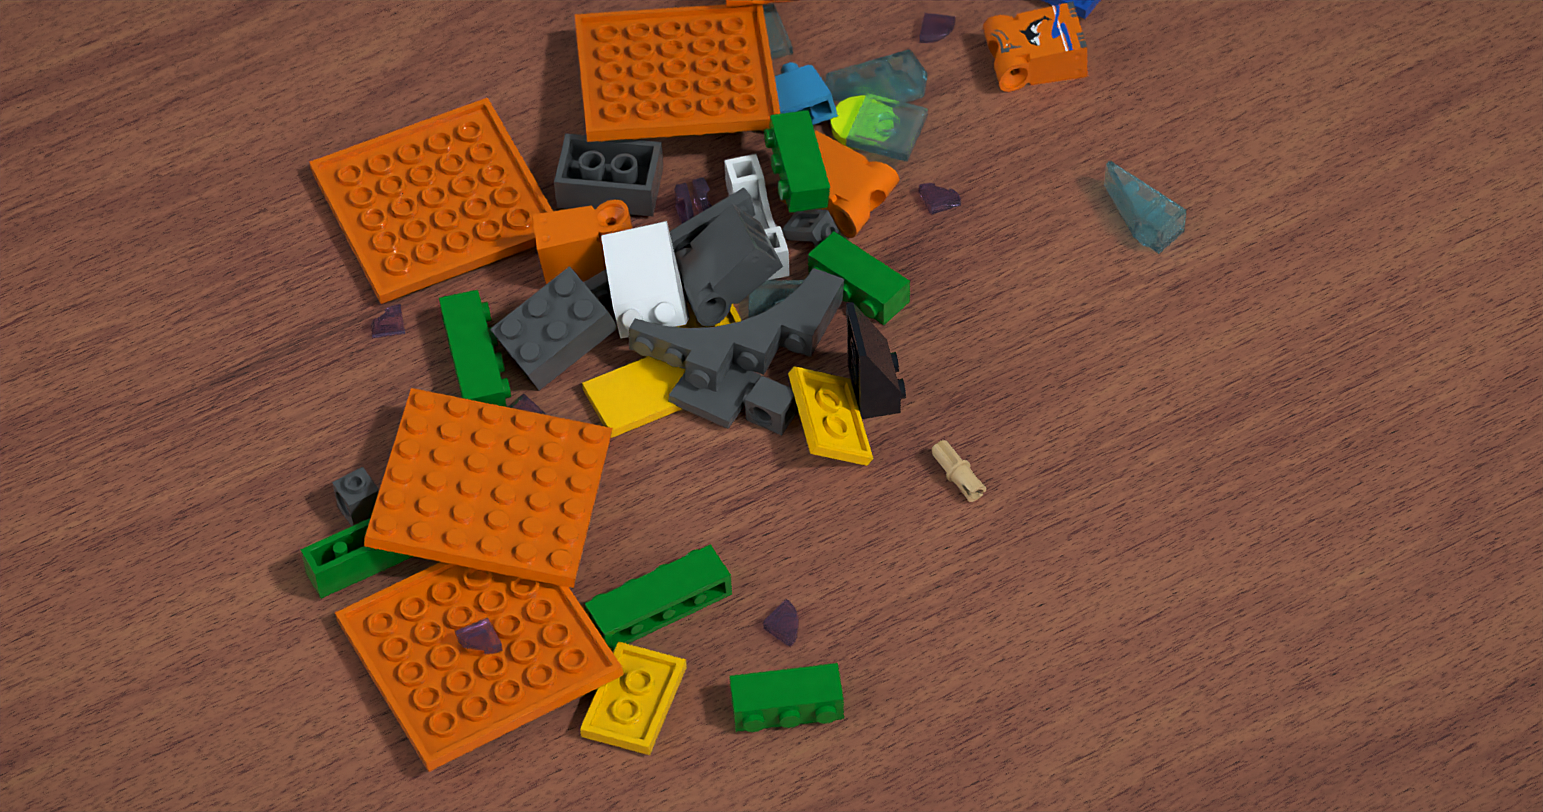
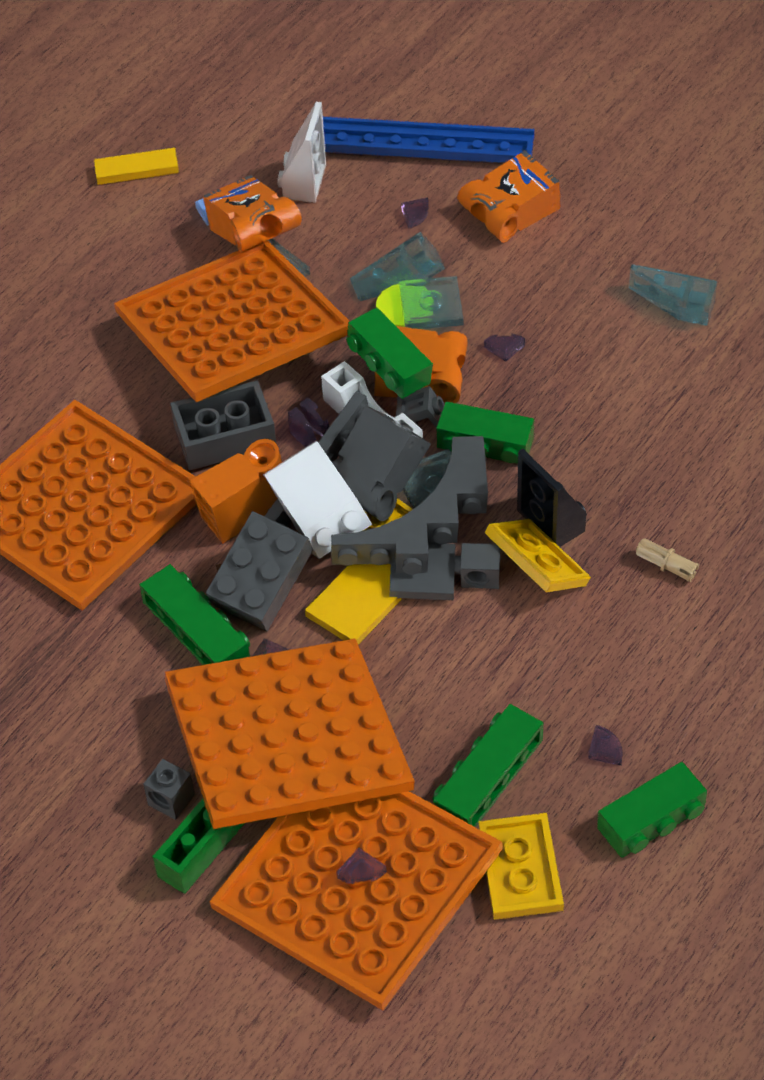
camera: 25 degrees left, 0 degrees up
clear purple tile [371,304,405,338] -> none
dark azure torso [775,62,838,125] -> none

